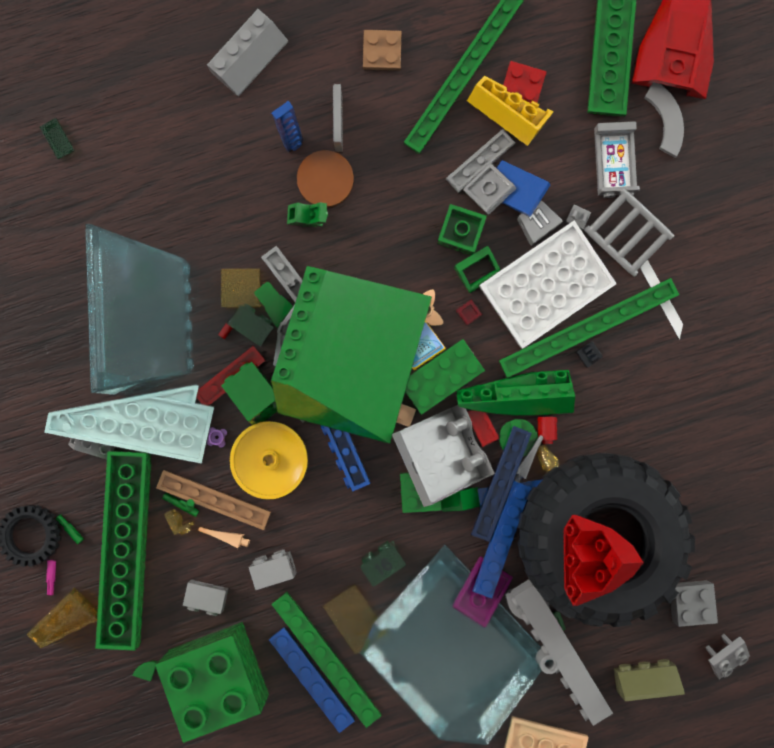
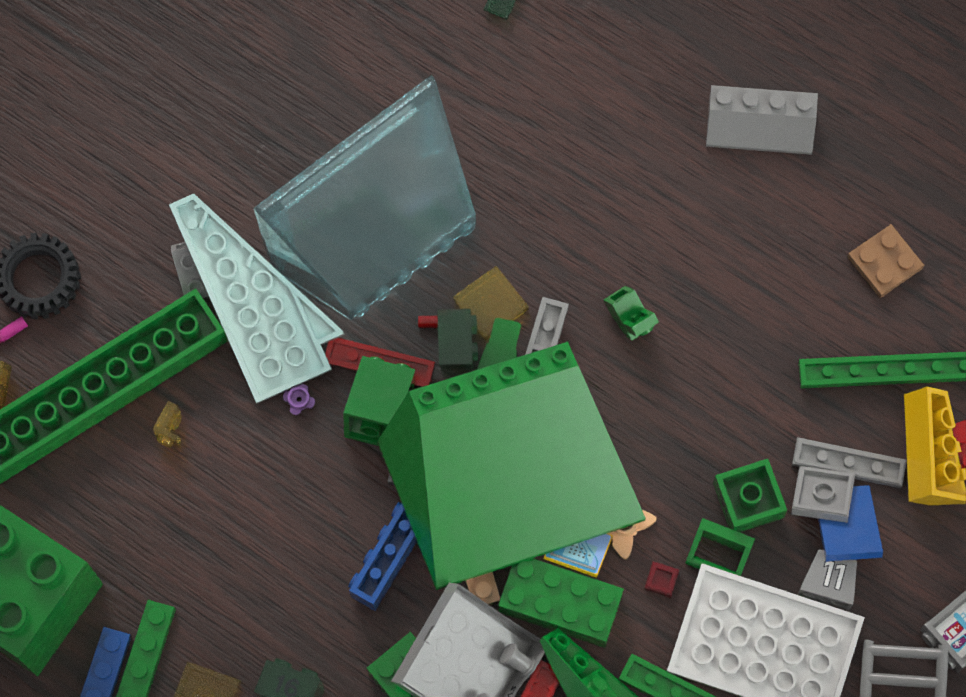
camera: 55 degrees right, 15 degrees down
green piece [56,515,84,545] -> none
medium nougat plate [156,470,271,530] -> none
green hose [162,492,199,517] -> none
light grey brick [183,580,229,616] -> none
light nougat piece [198,527,250,548] -> none
yellow dish [230,421,308,499] -> none
light grey brick [249,549,297,590] -> none
blue plate [272,101,303,152] -> none
dark orange tile [297,150,354,208] -> none
light grey tile [333,84,343,152] -> none
light grey tile [565,205,591,231] -> none

